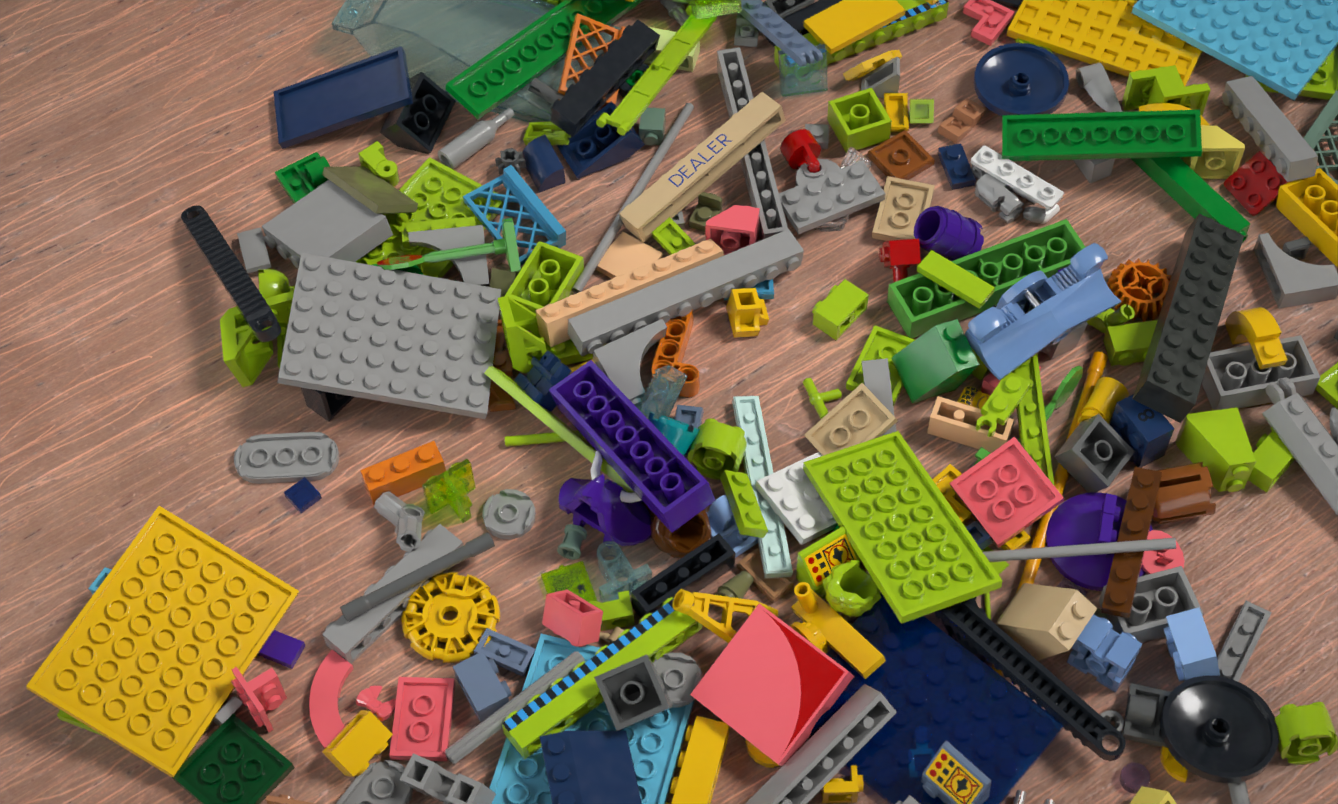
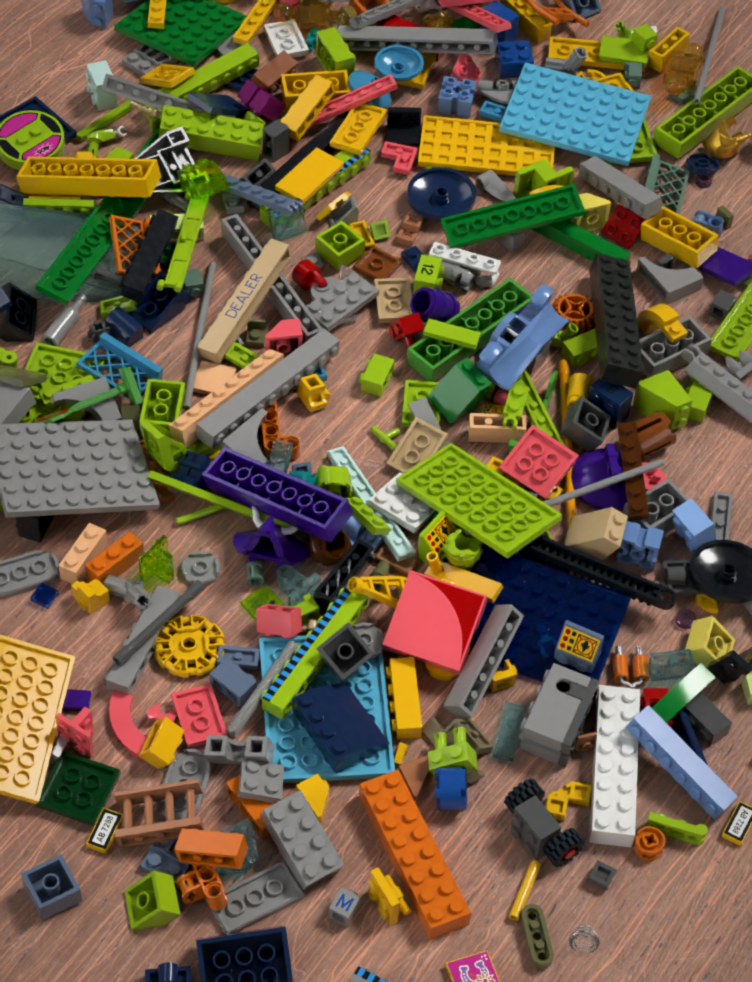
camera: 25 degrees left, 5 degrees down
none -> light nougat brick [59,523,108,584]
none -> yellow brick [71,578,110,614]
none -> lime brick [413,254,445,294]

